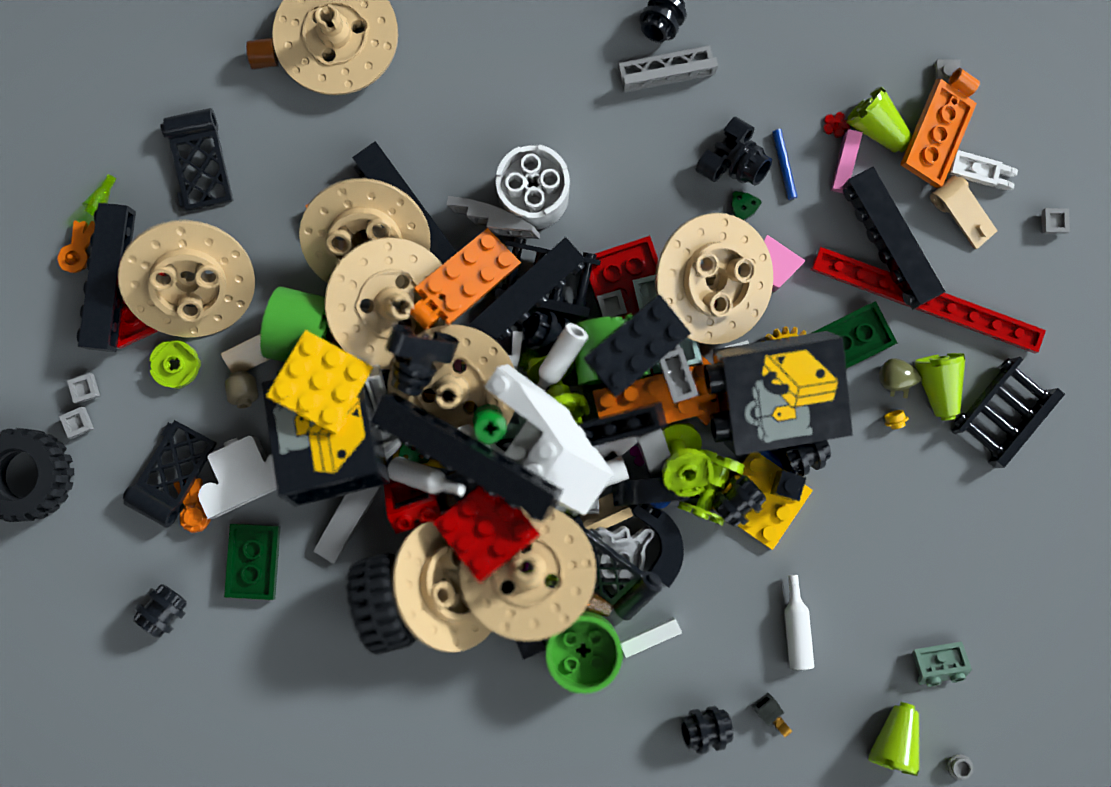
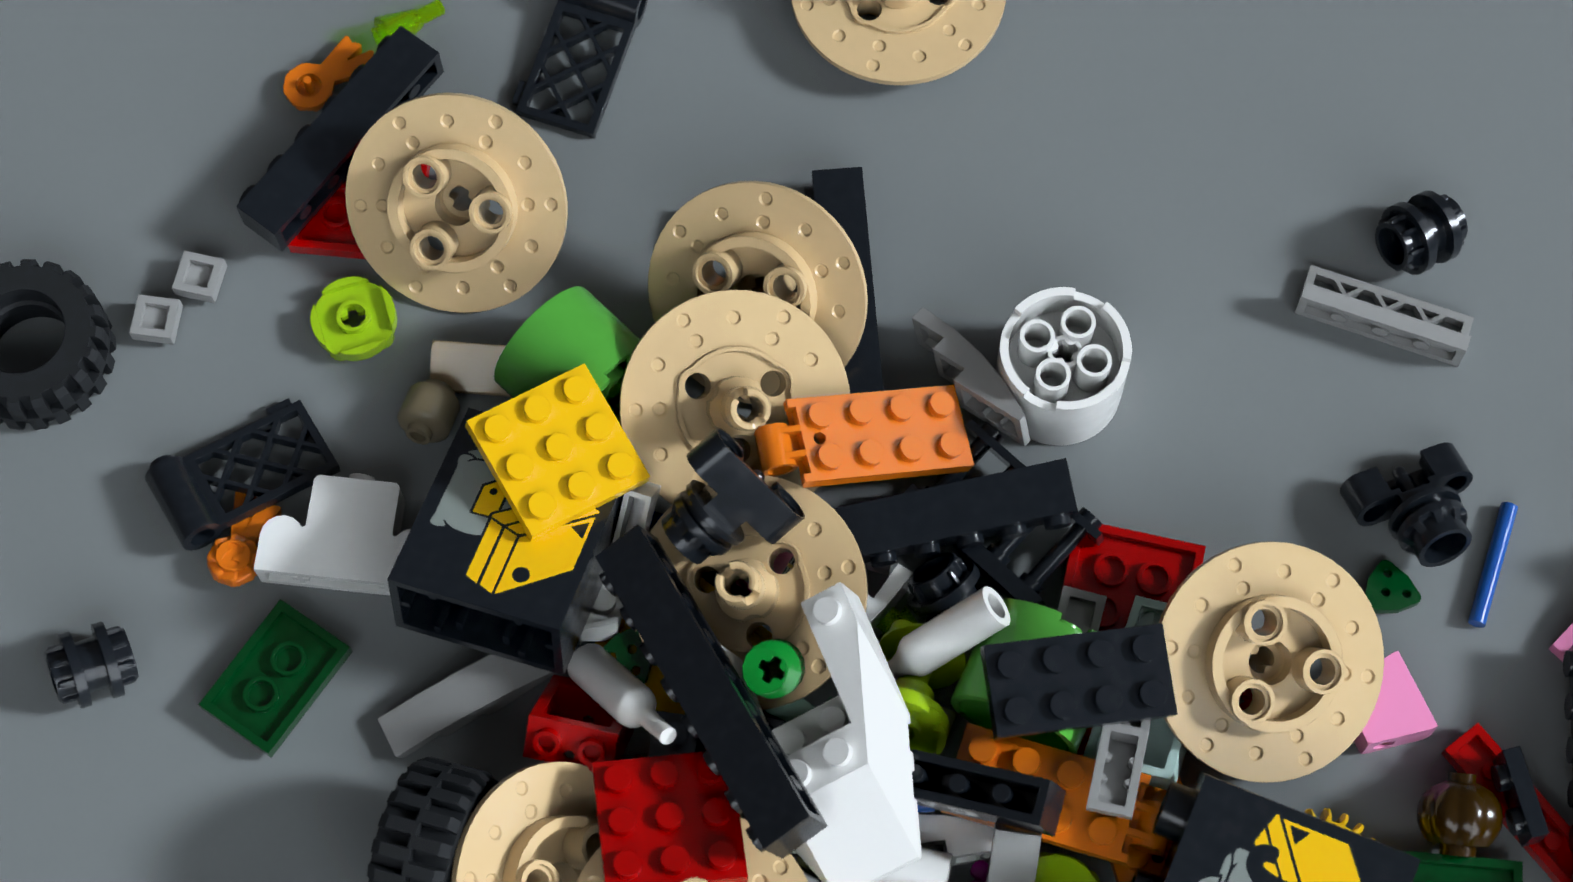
camera: 35 degrees right, 15 degrees down
none -> dark brown plant [1417,772,1503,857]
none -> black plate [1491,746,1549,847]

